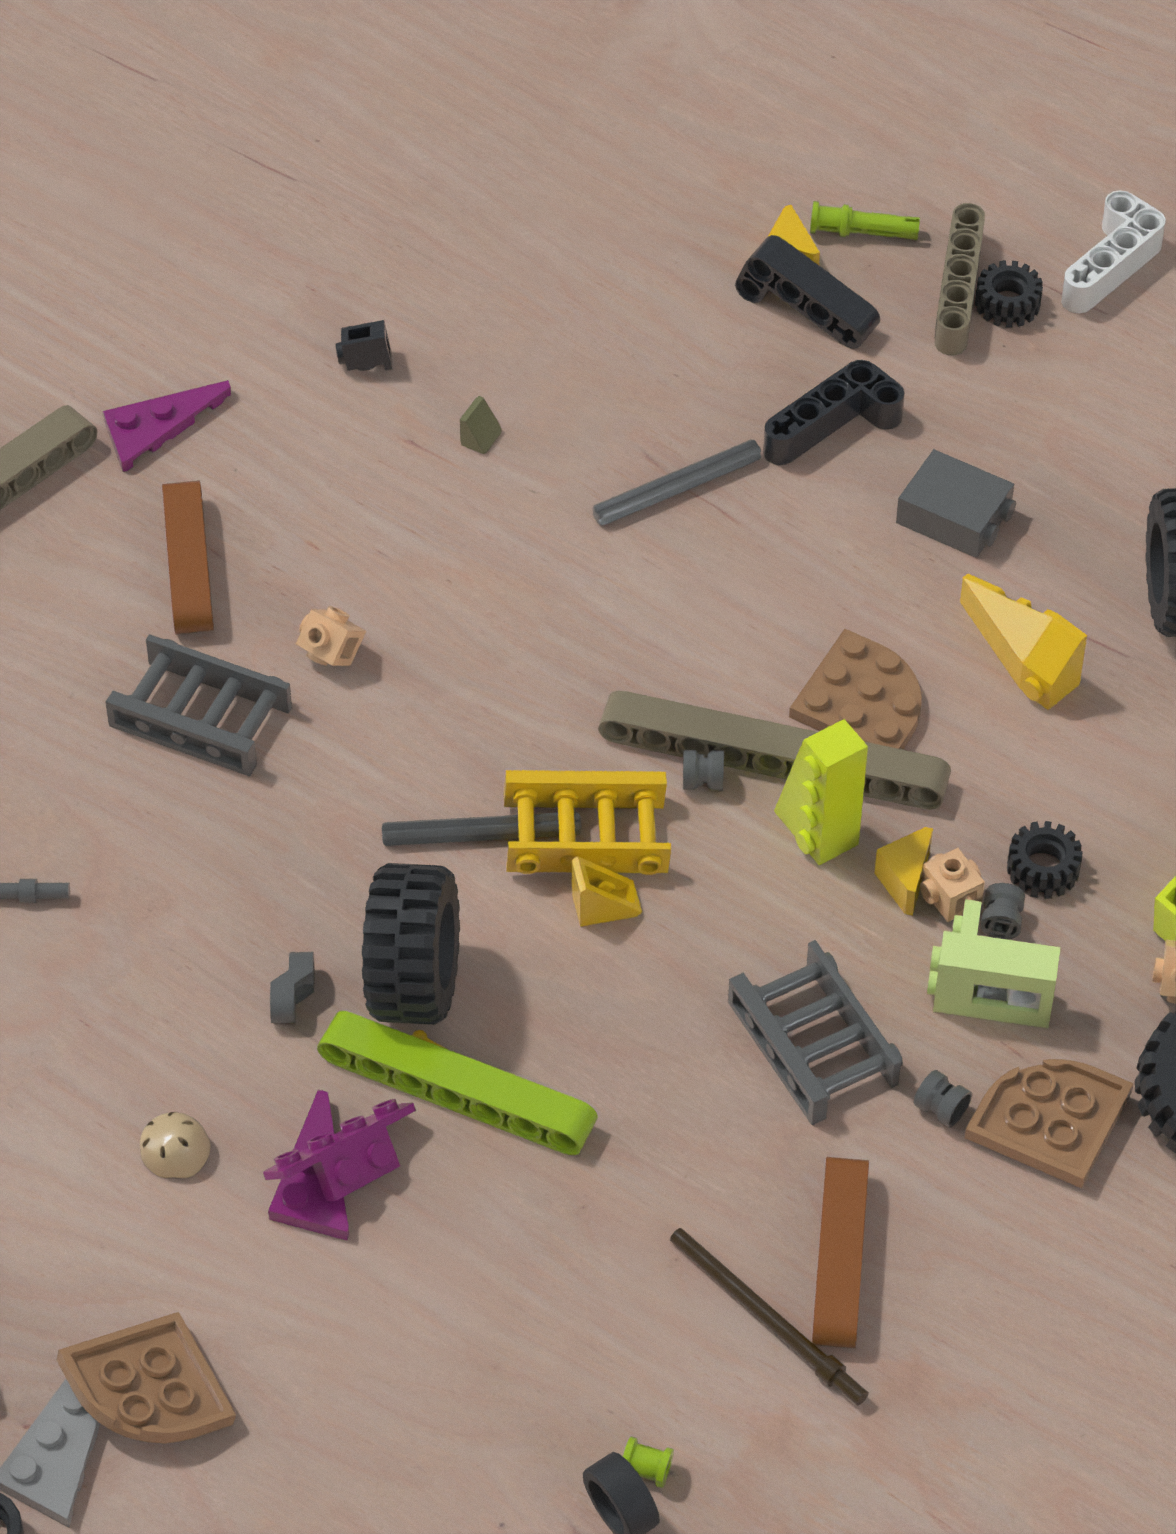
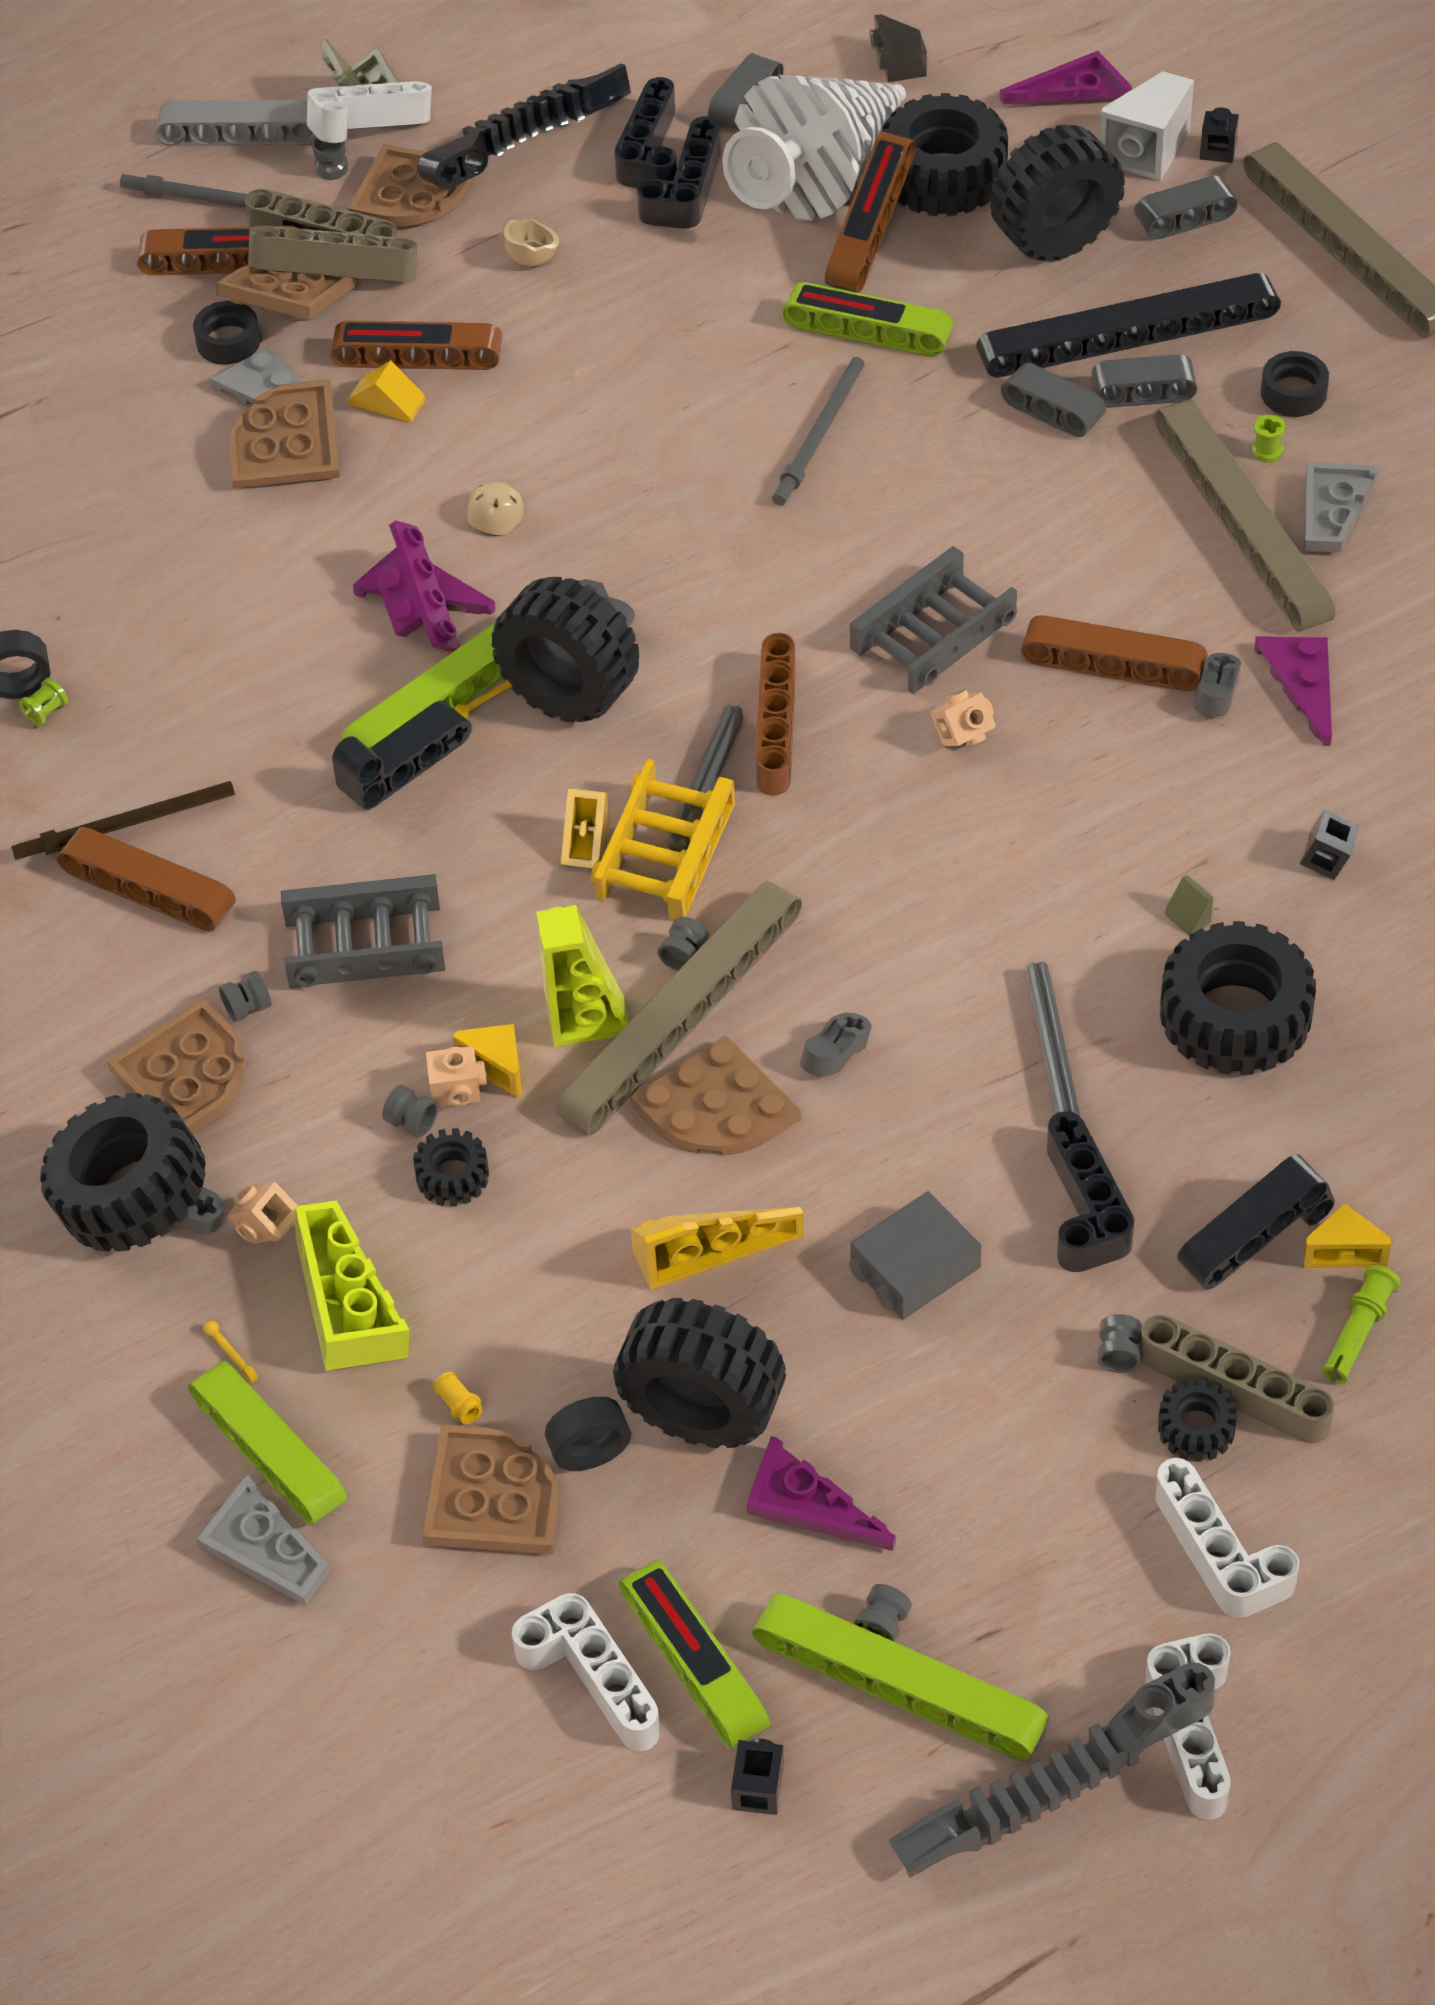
camera: 115 degrees right, 0 degrees up
yellowish green brick [927,899,1061,1028] -> none
none -> black beam [332,700,472,810]
none -> yellow slope [347,361,426,423]
none -> dark orange beam [755,633,796,796]
none -> dark grey piece [800,1012,872,1077]
none -> dark grey wheel [1098,1314,1142,1373]
none -> black tyre [1160,921,1316,1075]
none -> dark grey piece [1195,653,1241,717]

